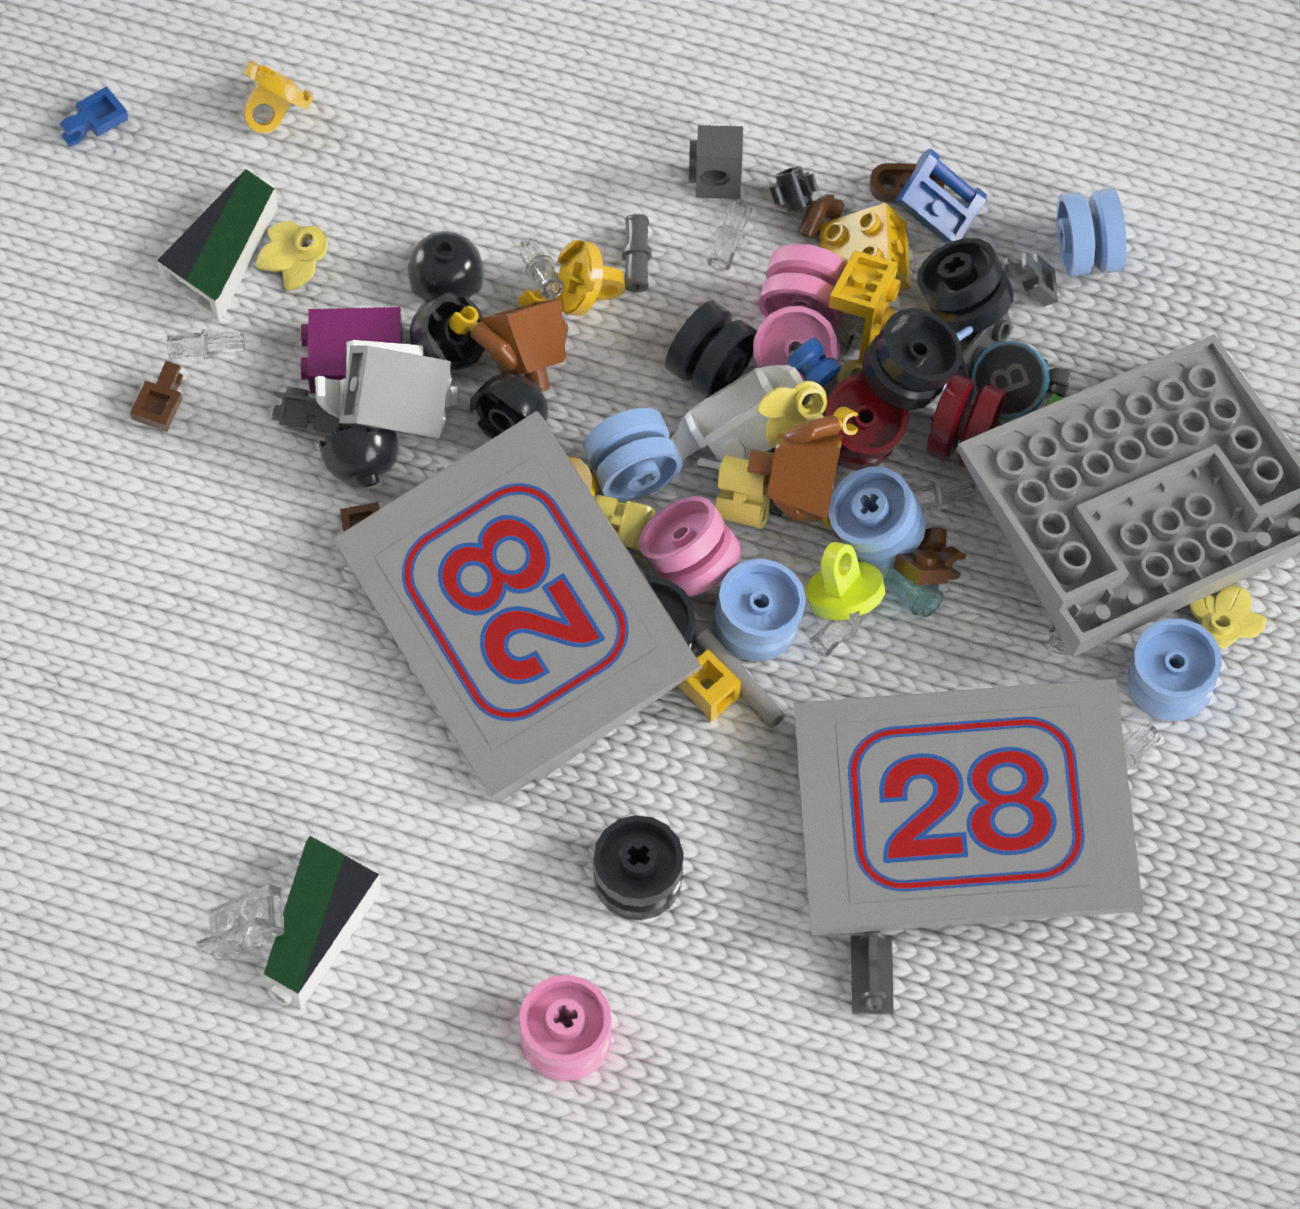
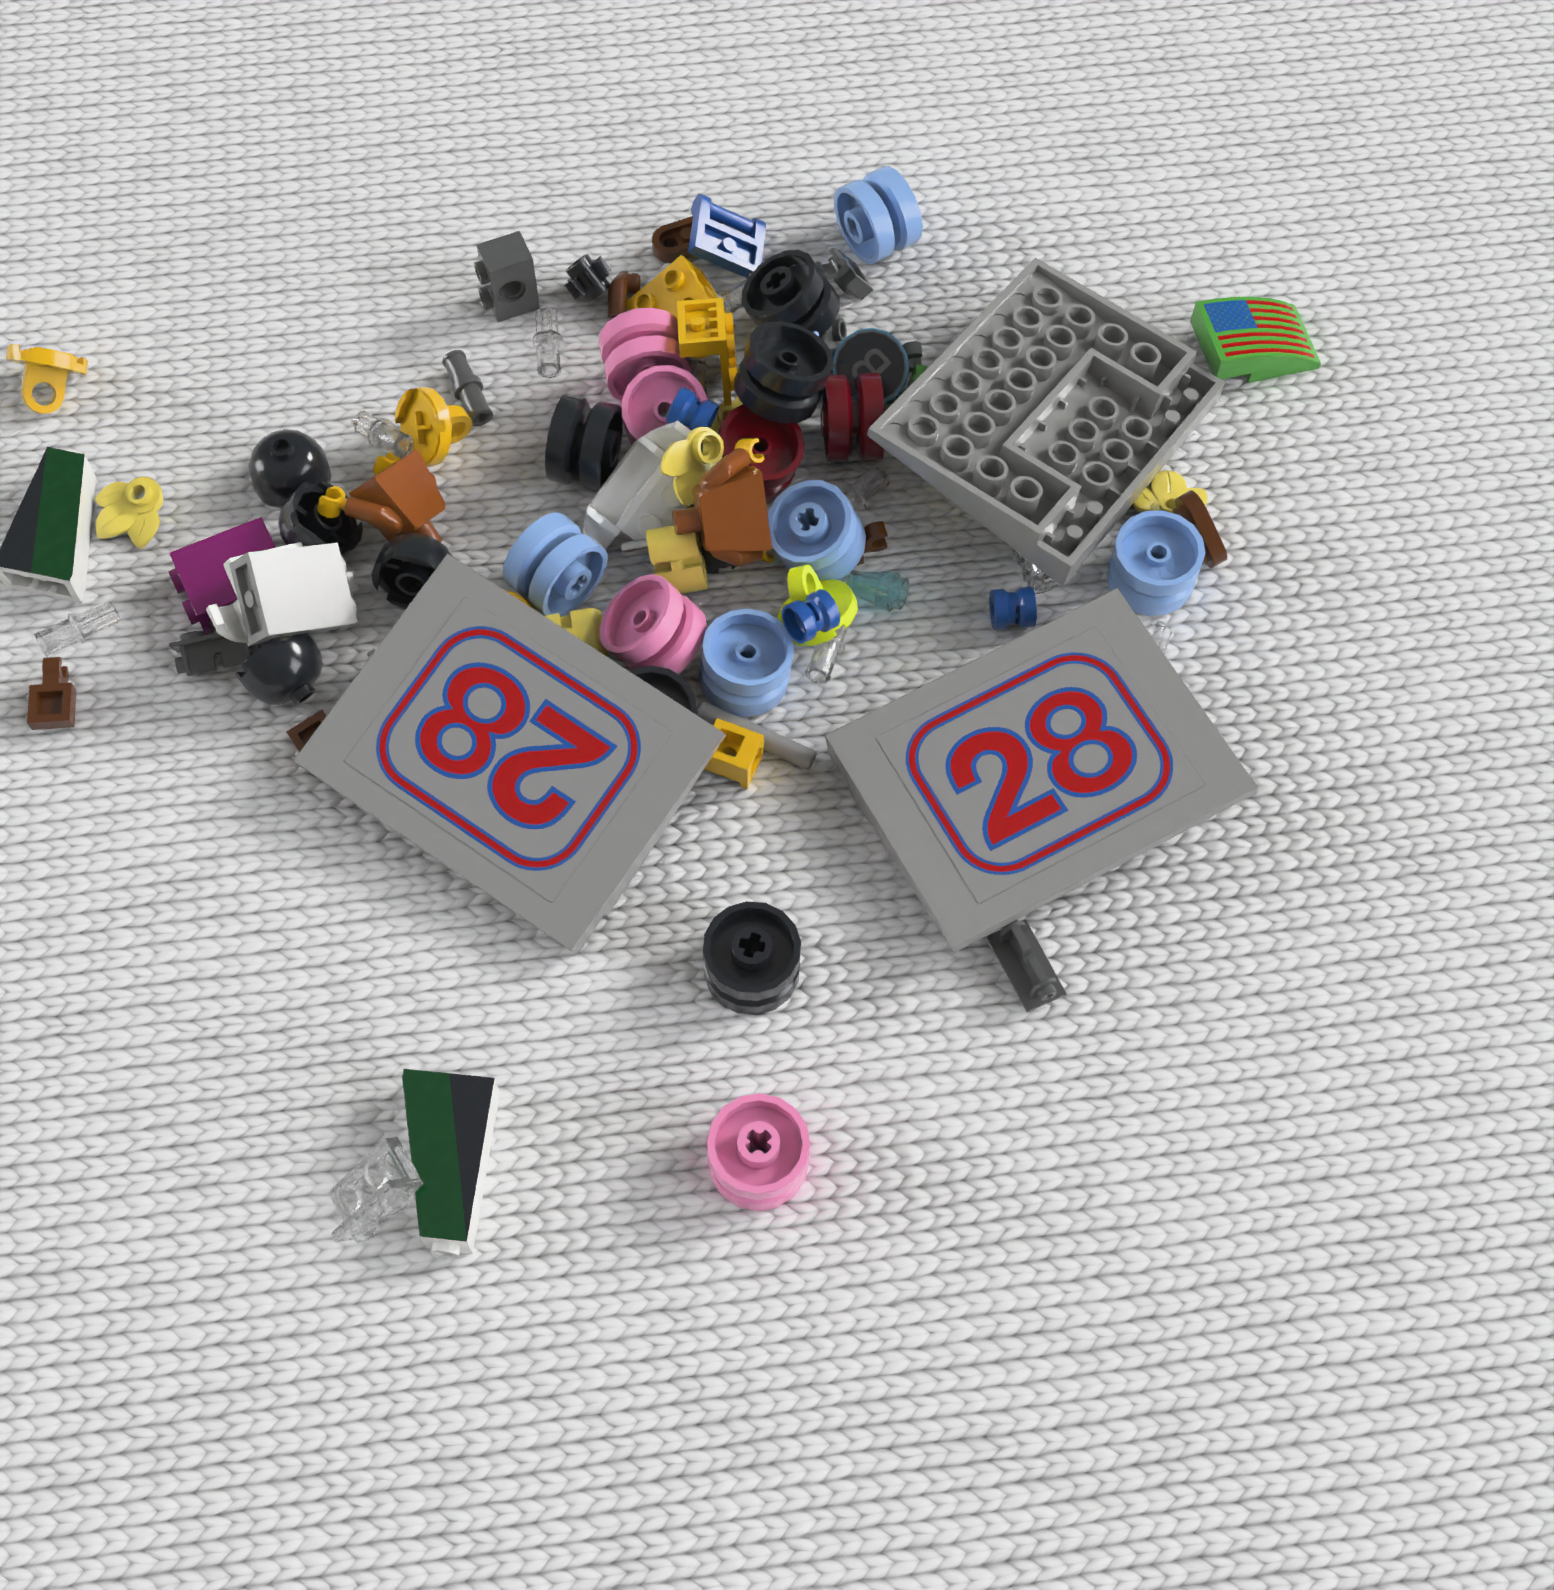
camera: 25 degrees left, 0 degrees up
reddish brown plate [893,546,966,586] -> none
none -> blue wheel [782,589,840,644]
none -> blue wheel [989,587,1037,630]
none -> reddish brown plate [1172,490,1228,568]

